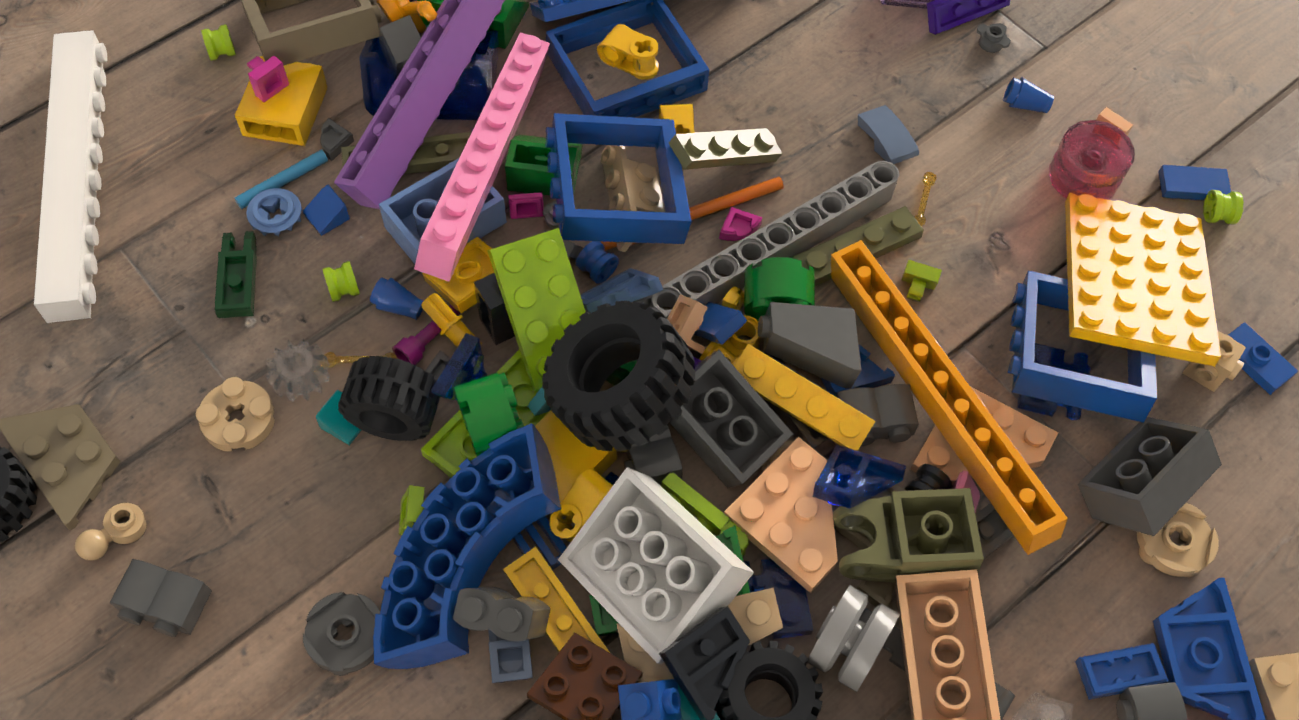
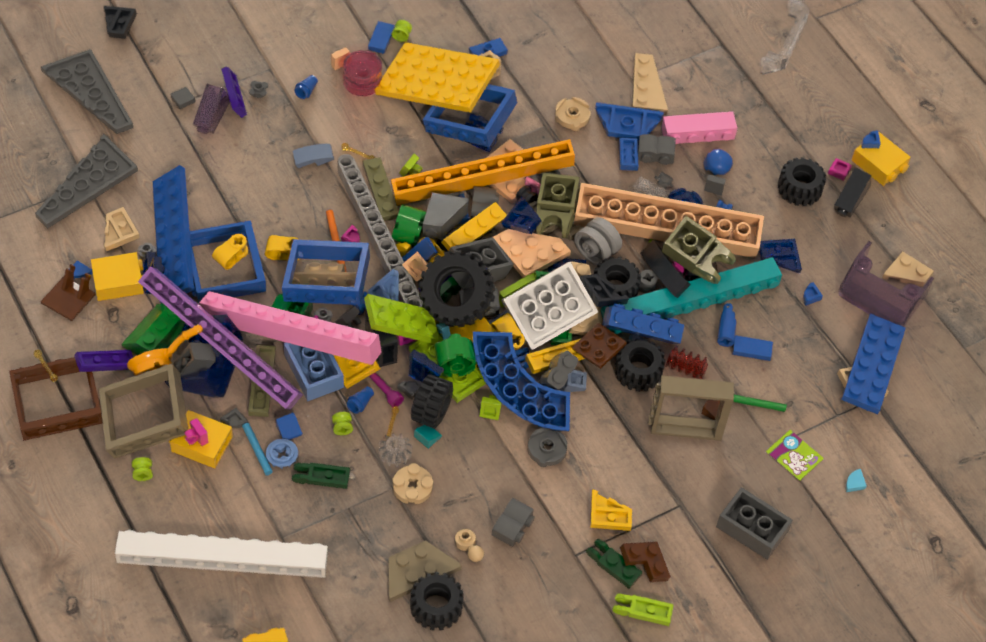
camera: 80 degrees left, 5 degrees down
yellow axle [421,293,483,358] -> none
plate [669,128,783,170] -> none
dark grey brick [1078,417,1222,536] -> none

